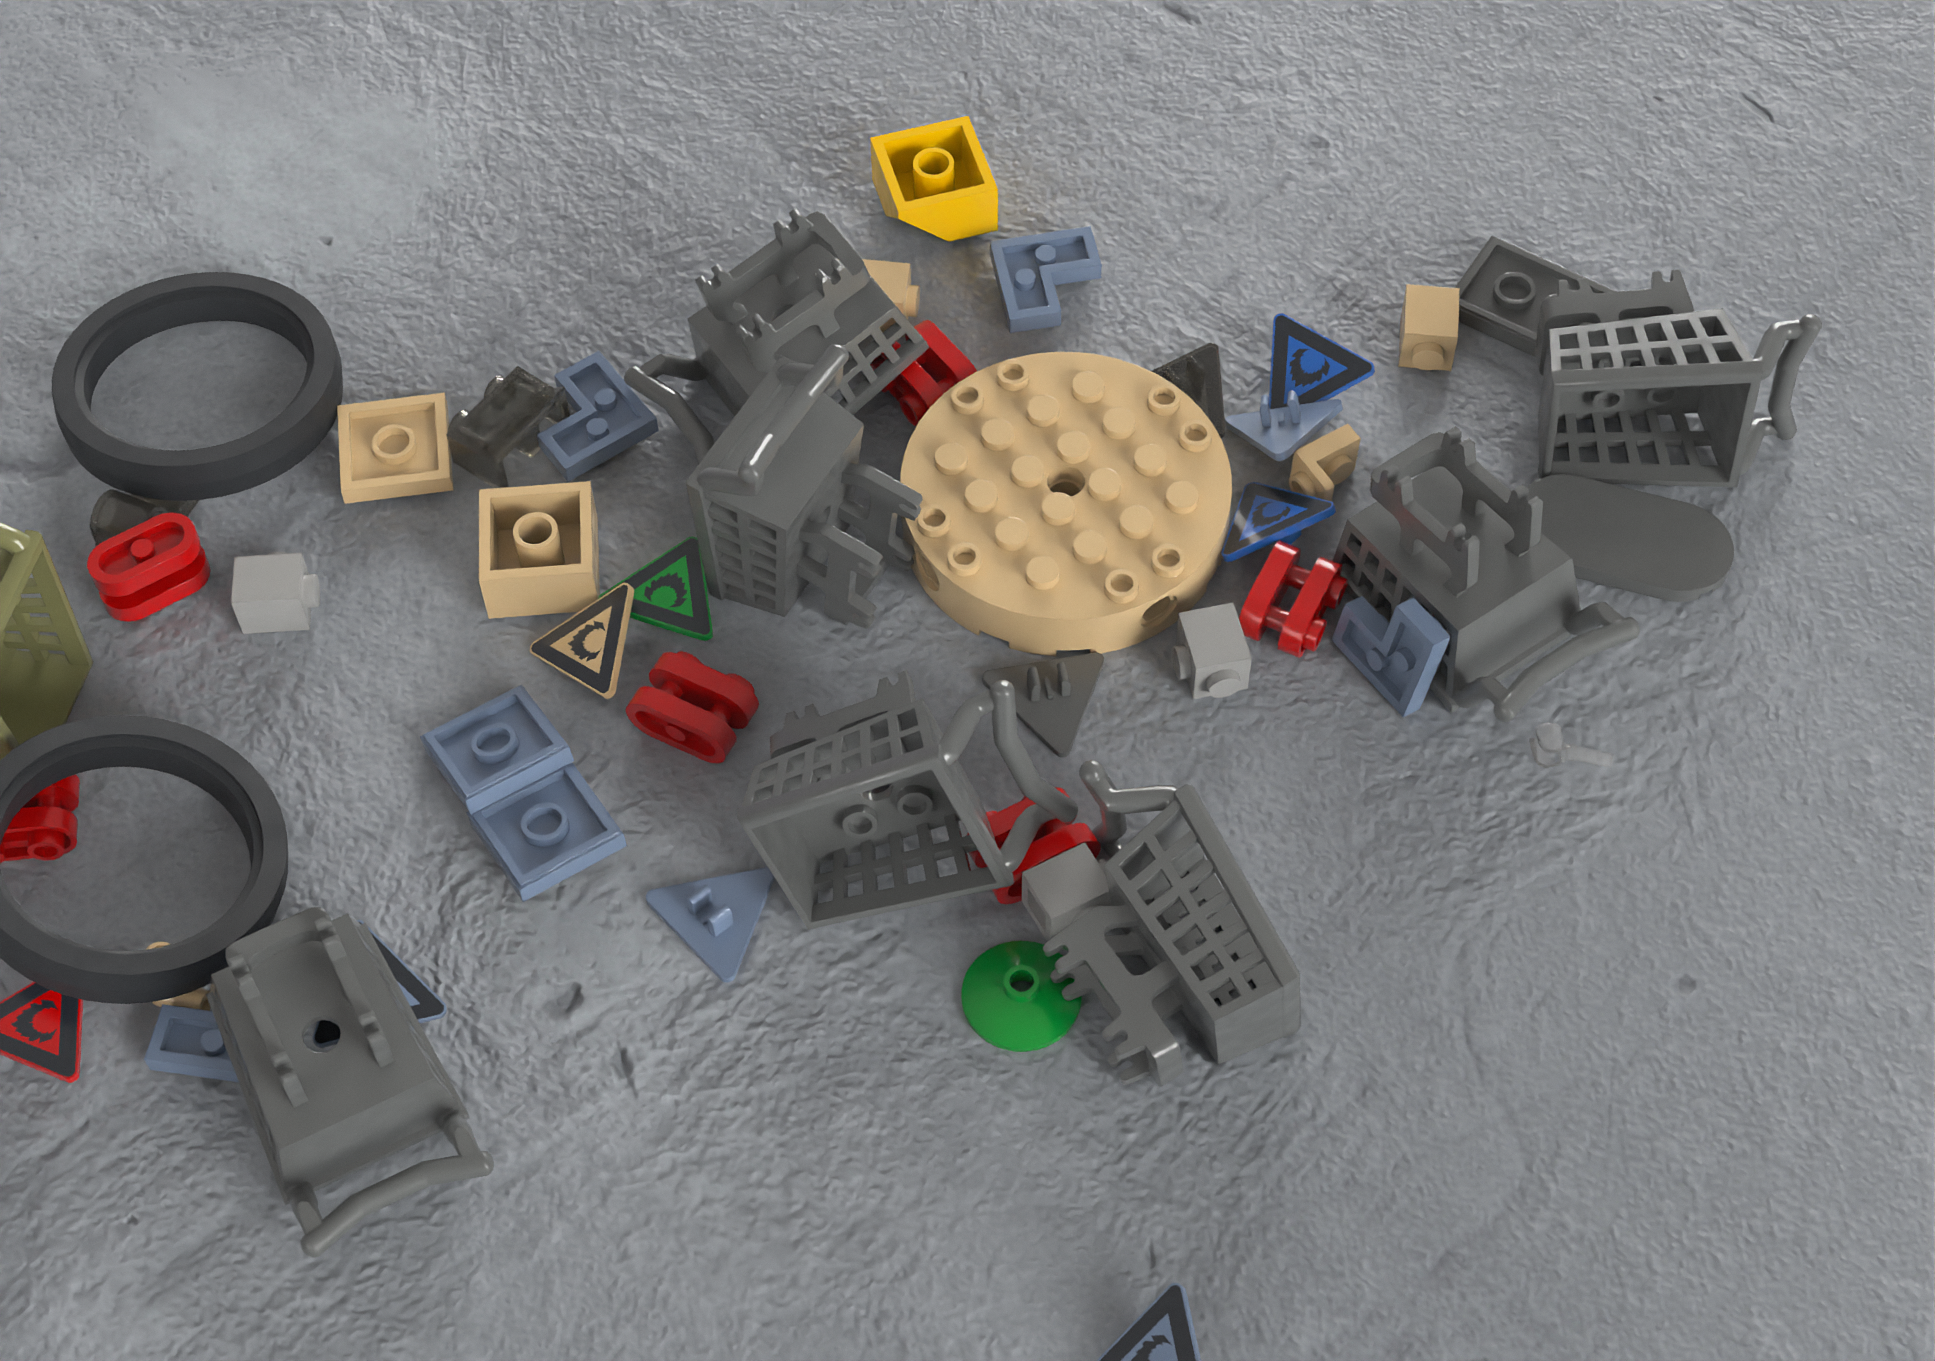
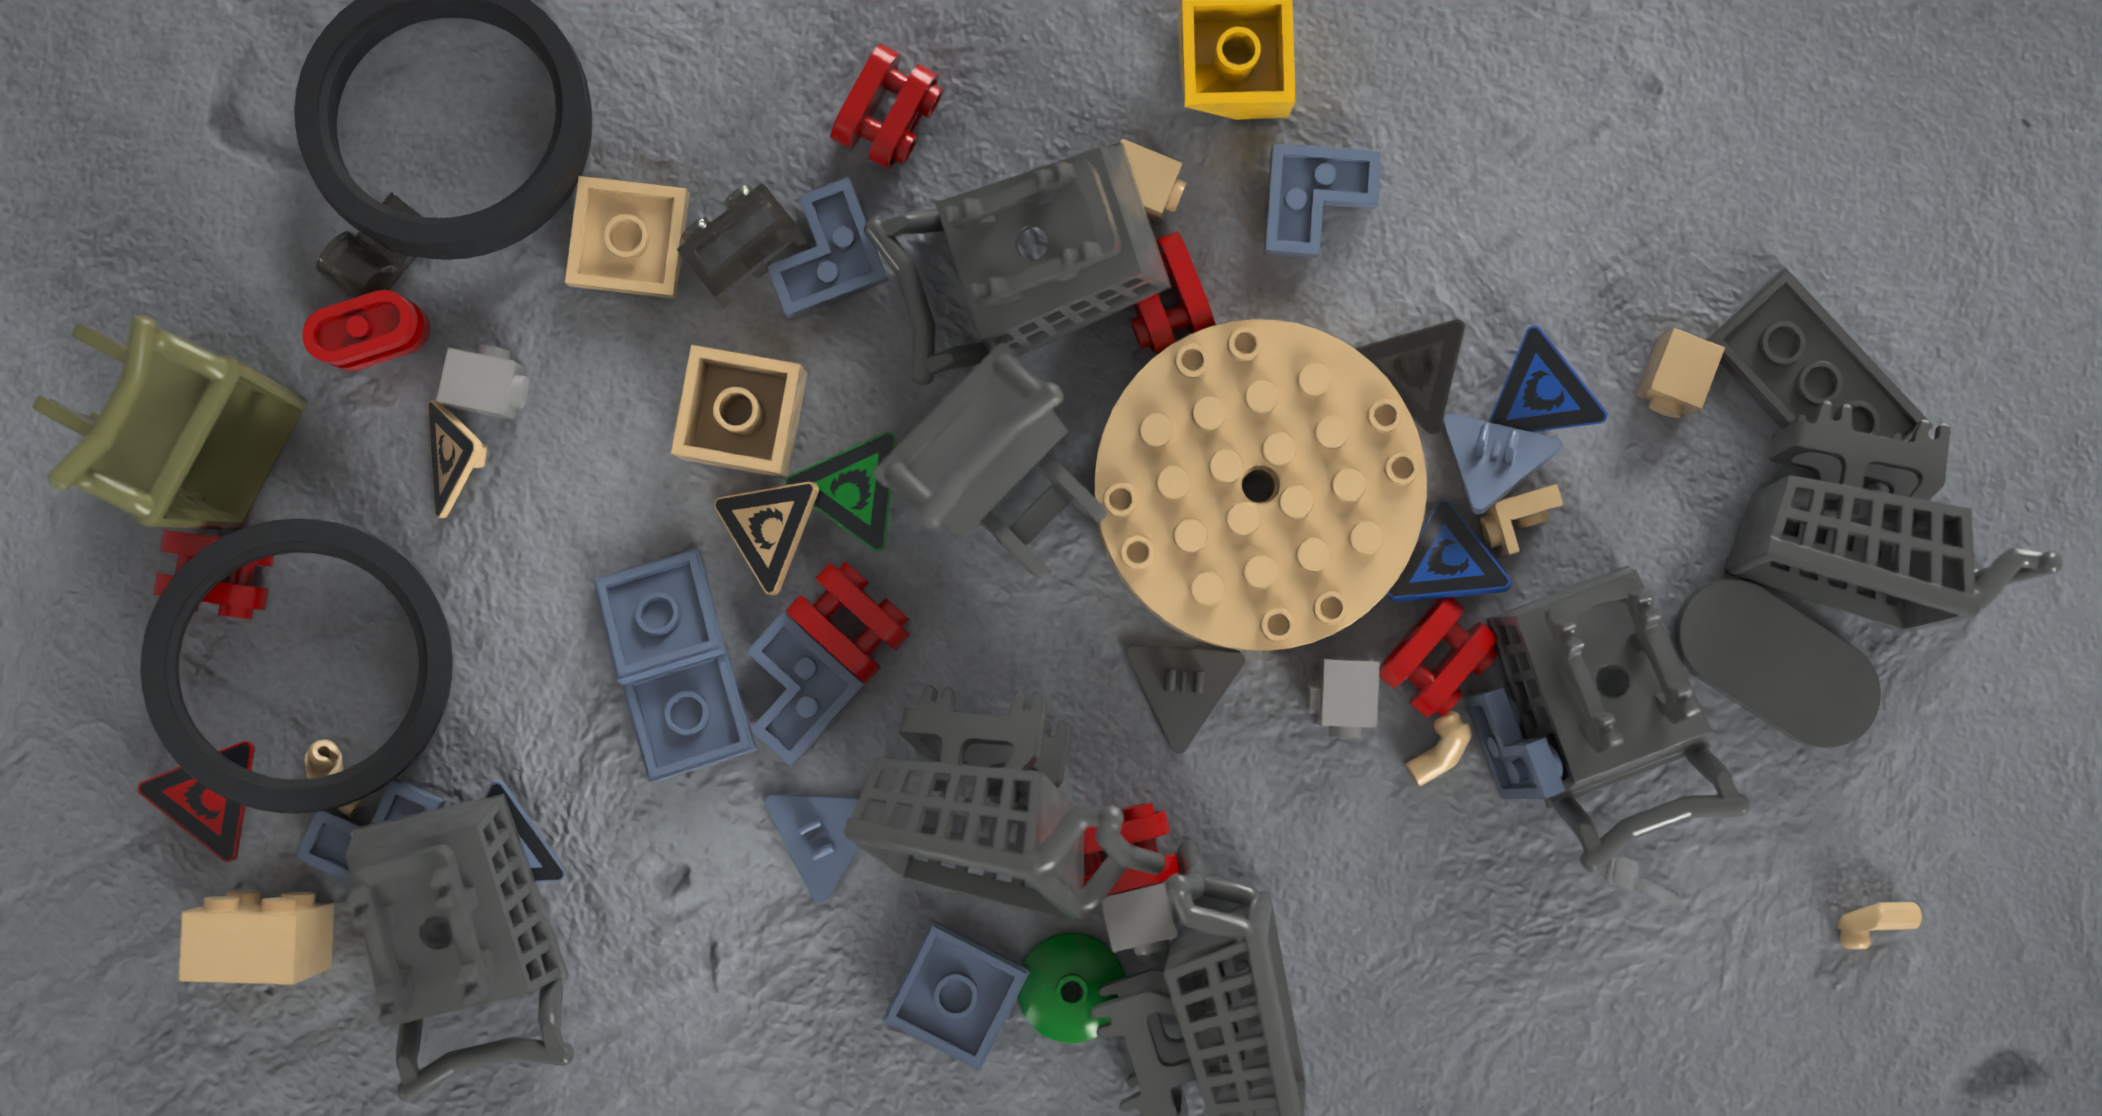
camera: 10 degrees right, 30 degrees up
none -> tan brick [179,890,334,984]
none -> piece [428,400,488,518]
none -> sand blue plate [746,611,866,766]
none -> red brick [830,44,943,170]
none -> sand blue plate [882,919,1030,1071]
none -> tan arm [1405,711,1472,787]
none -> tan arm [1836,902,1922,949]

